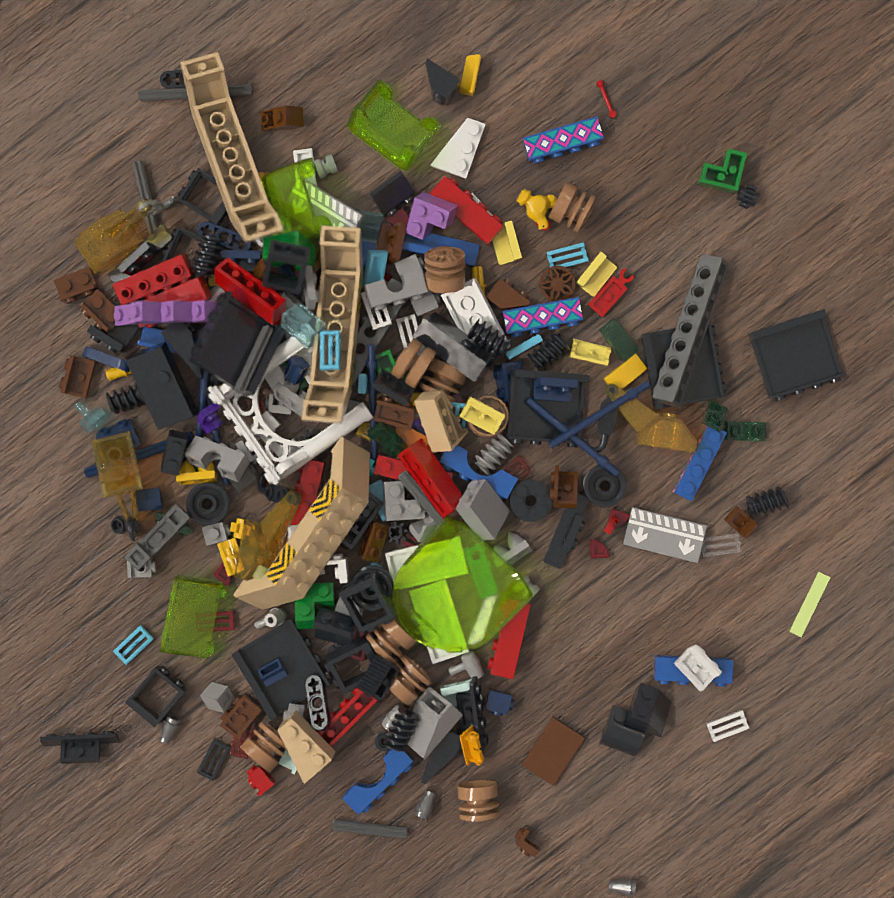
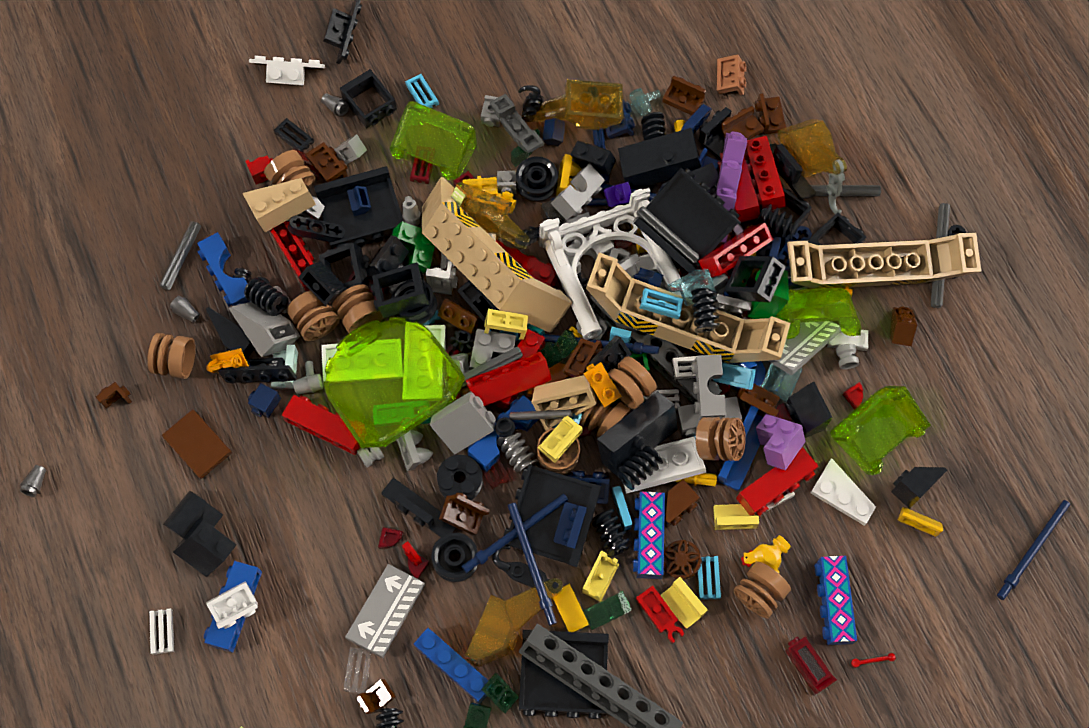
camera: 105 degrees right, 20 degrees down
none -> black bush [233,268,252,283]
none -> white bracket [249,56,325,85]
none -> light yellow hinge [484,309,528,340]
none -> black plate [495,417,515,438]
none -> flat silver bar [510,410,572,420]
none -> light orange hinge [583,362,622,408]
none -> black piece [691,288,720,333]
none -> nougat bracket [717,55,746,95]
none -> dark red window [785,636,837,695]
none -> red tile [842,382,863,410]

